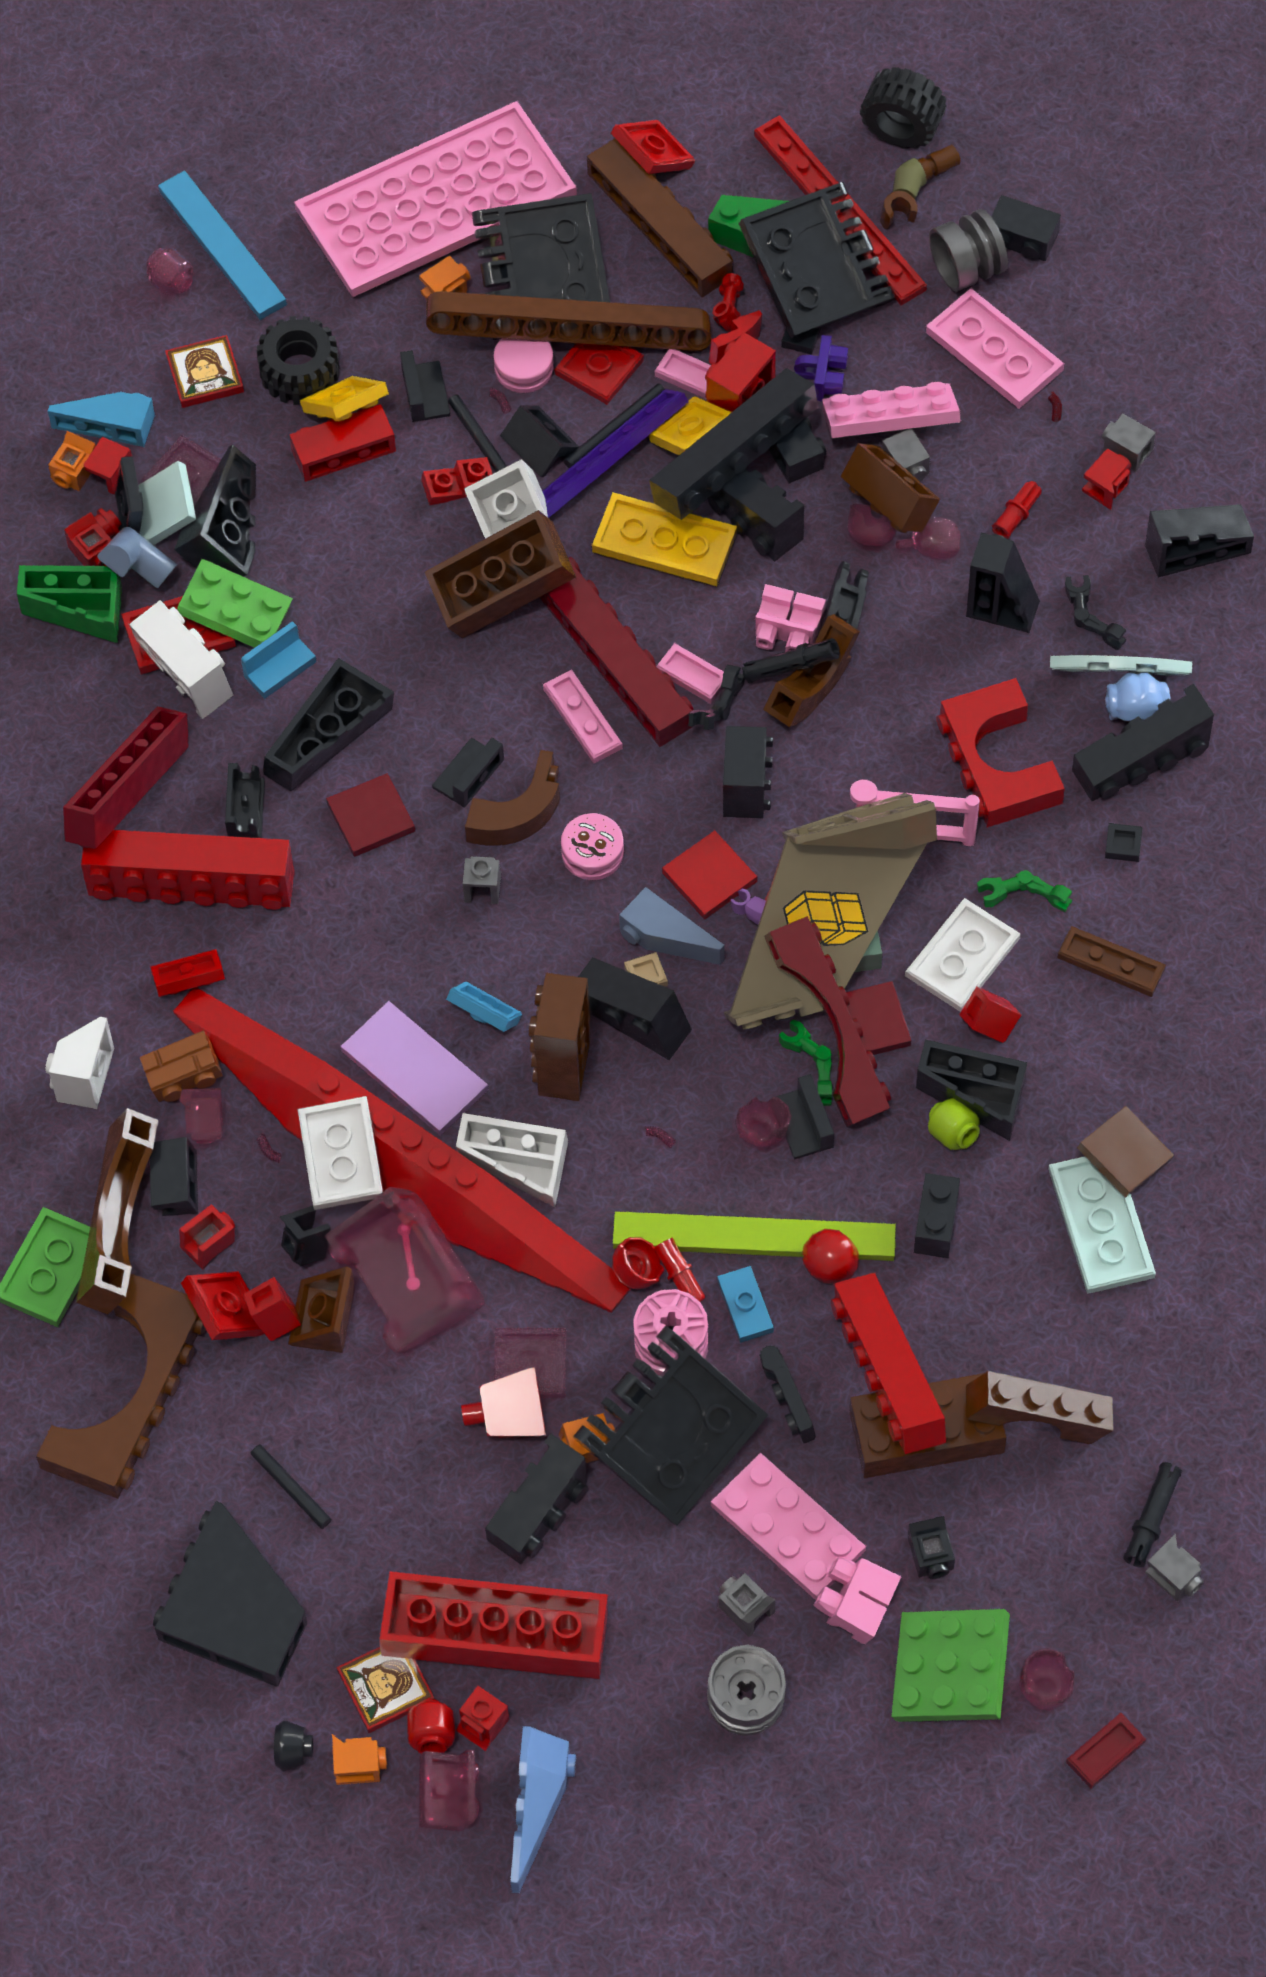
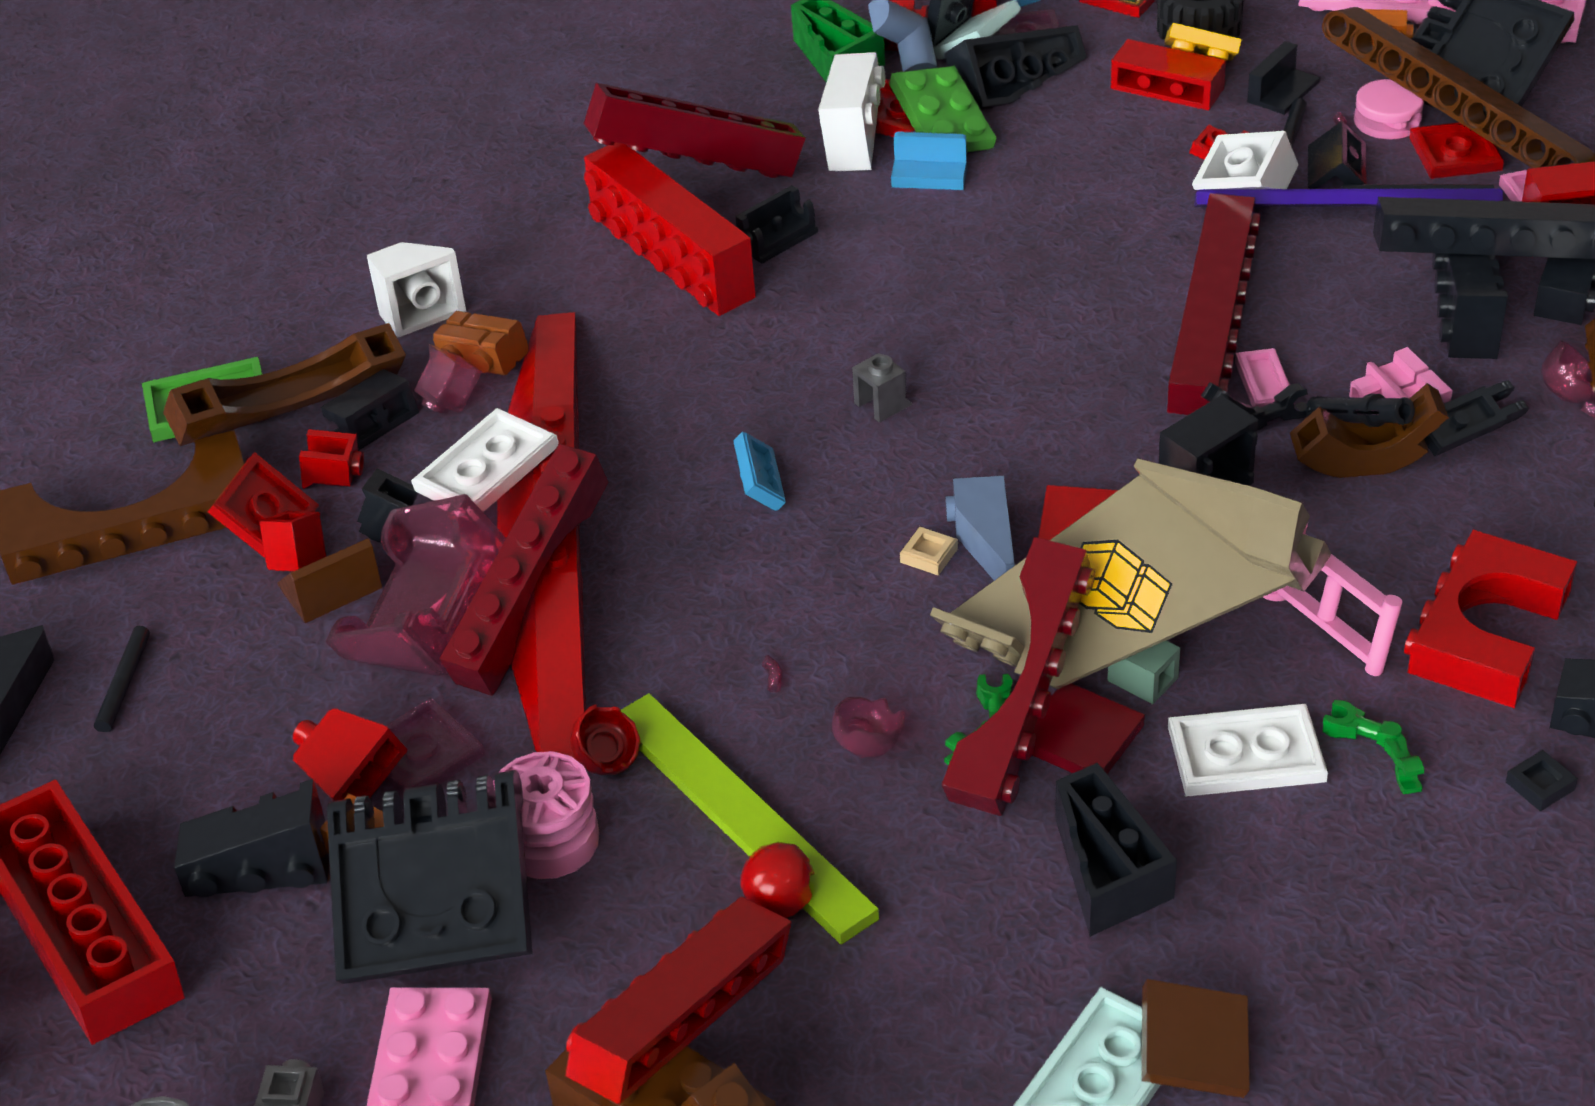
camera: 50 degrees right, 20 degrees down
red plate [150,949,225,997] -> none
black wedge [263,658,394,791] -> none
dark red tile [326,773,415,857] -> none
lavender tile [341,1001,488,1136] -> none
reddish brown brick [425,510,576,639] -> none
black panel [432,737,504,808] -> none
white wedge [456,1113,568,1207] -> none
reddish brown arch [465,750,560,846] -> none
reddish brown brick [529,973,591,1101] -> none
bright pink tile [543,670,623,764] -> none
bright pink head [561,813,624,880] -> none
black wedge [578,957,692,1060] -> none
yellow plate [592,492,737,586] -> none
red axle [653,1237,705,1302] -> none
dark azure plate [717,1266,774,1343] -> none
black hinge [759,1345,816,1444] -> none
black panel [771,1074,834,1160] -> none
black brick [914,1173,960,1258] -> none
lime head [928,1098,980,1150] -> none
red panel [959,986,1022,1043] -> none
reddish brown tile [1057,926,1166,997] -> none
none -> dark red arch [440,444,609,696]

